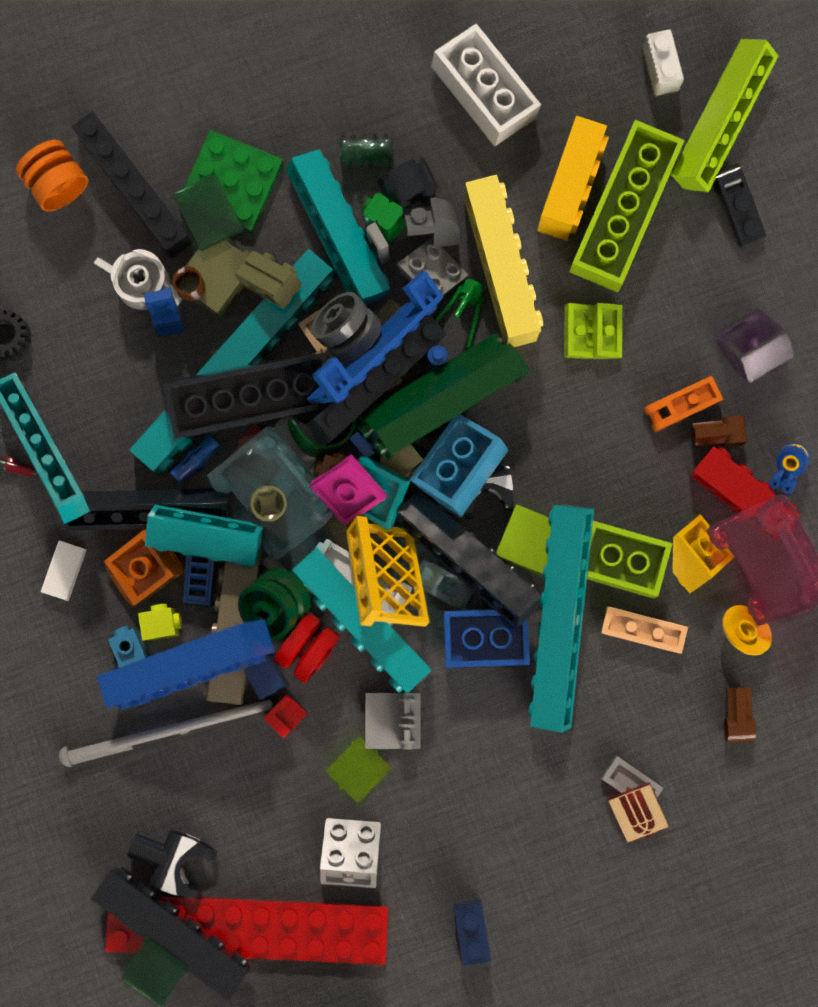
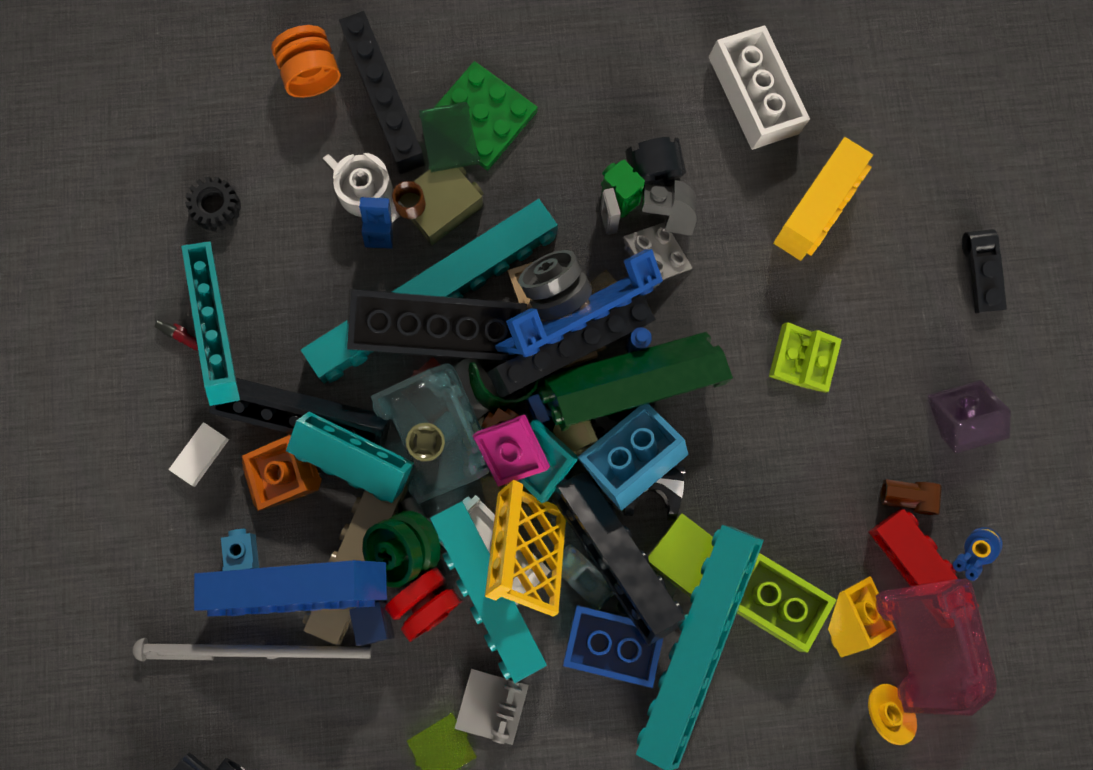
camera: 10 degrees right, 5 degrees down
neon yellow brick [138,604,182,641] -> none
blue pin [170,435,221,484] -> none
blue slope [183,555,216,606] -> none
olive brick [235,251,301,309] -> none
red panel [263,694,307,738] -> none
teal brick [285,149,390,305] -> none
clear green piece [340,133,394,169] -> none
green plant [434,279,485,350] -> none
light yellow brick [464,175,543,347] -> none
lime brick [569,120,685,293] -> none
light nougat plate [600,606,688,654] -> none
white brick [642,29,684,96] -> none
orange plate [643,376,724,433] -> none
lime brick [671,39,778,192] -> none

